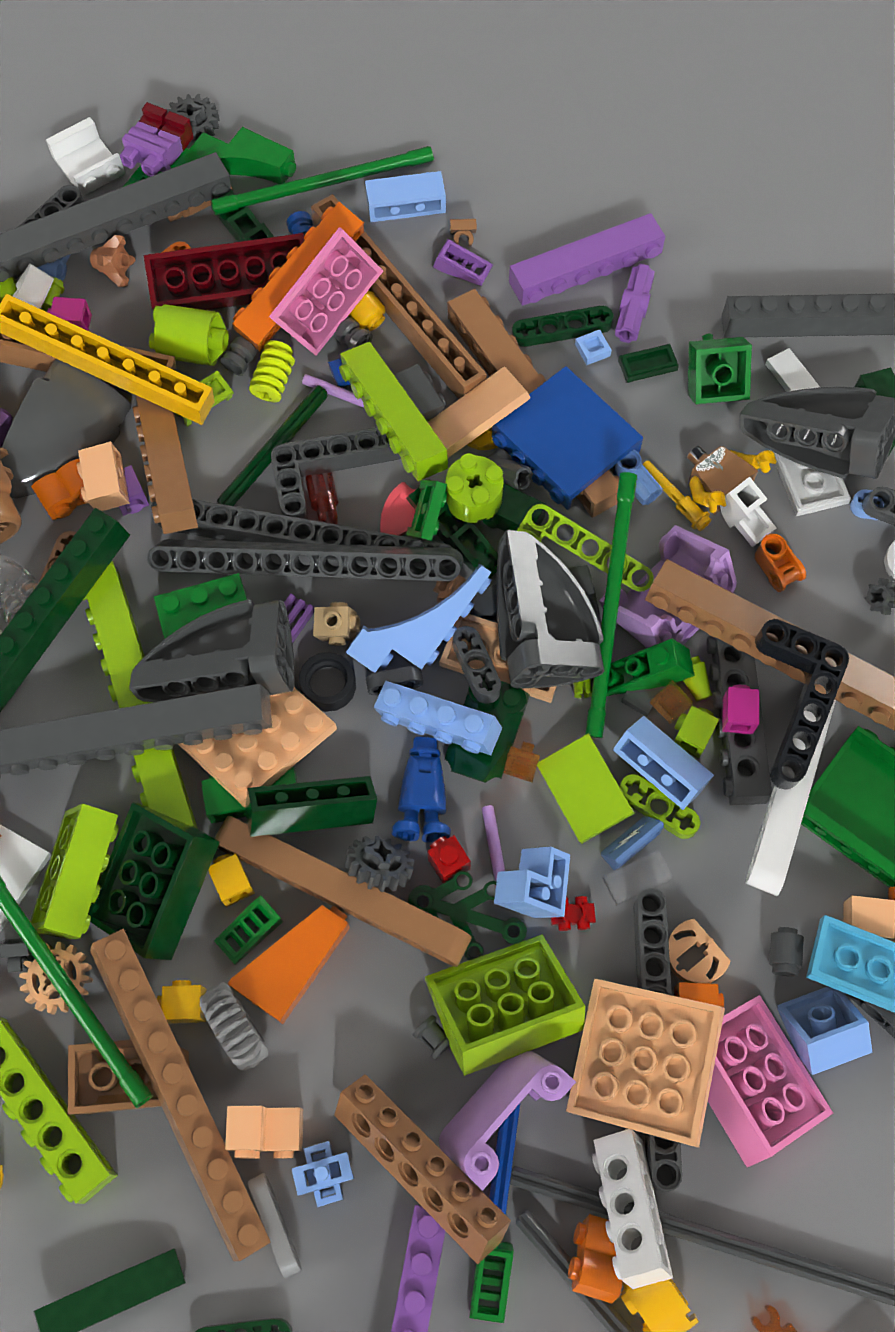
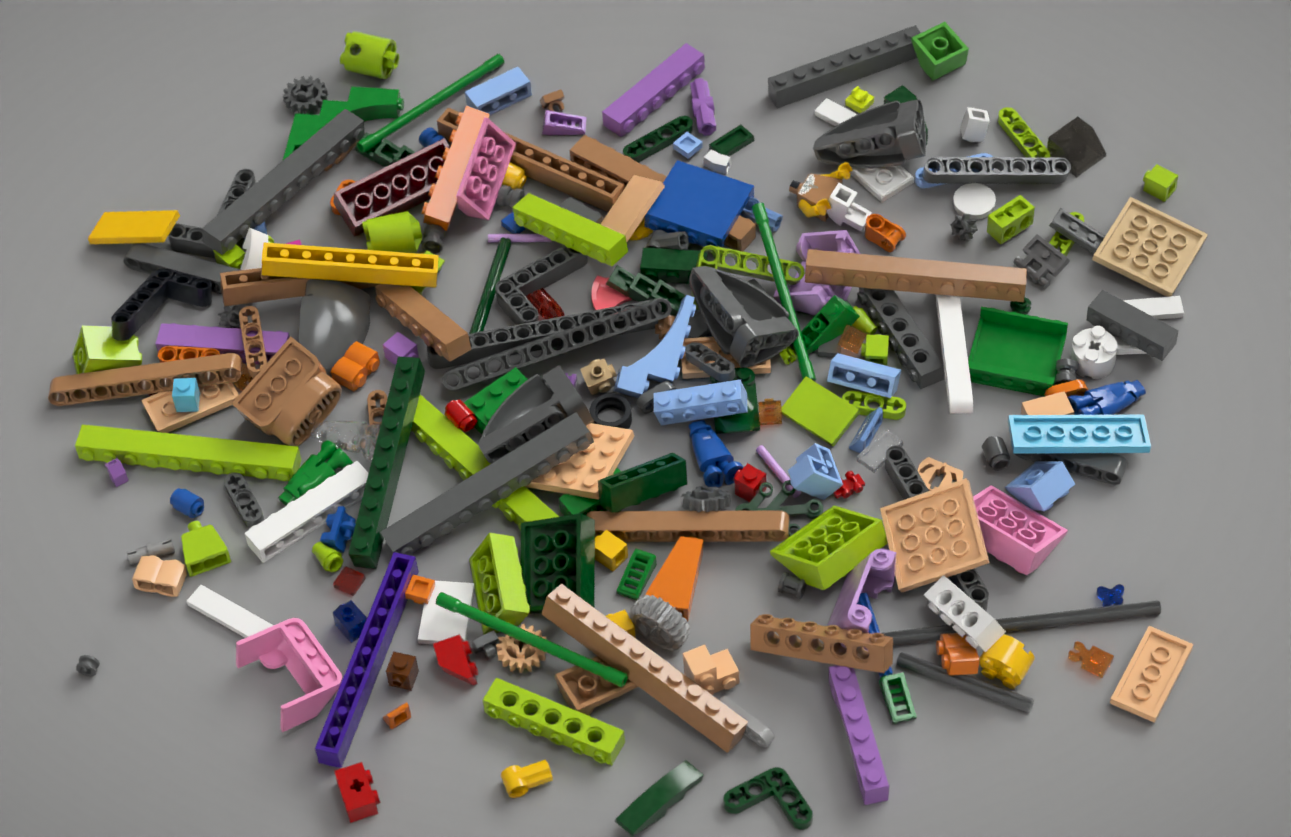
camera: 20 degrees left, 15 degrees down
white panel [46,117,125,196] -> none
light nougat brick [77,441,130,511] -> none
nougat rock [90,235,136,287] -> none
medium lavender hips [120,102,194,177] -> none
neon yellow piece [249,340,295,403] -> none
light blue piece [292,1141,354,1207] -> none
green plate [406,480,447,541] -> none
lime brick [445,453,504,523] -> none
yellow pin [643,460,712,531] -> none
green piece [688,333,752,404] -> none
dark pink brick [722,685,759,734] -> none
black beam [755,619,849,790] -> none
none -> lime cylinder [340,31,400,79]
none -> red brick [444,400,477,432]
none -> white piece [703,149,731,175]
none -> neon yellow tile [845,86,874,113]
none -> clear blue piece [1096,584,1124,607]

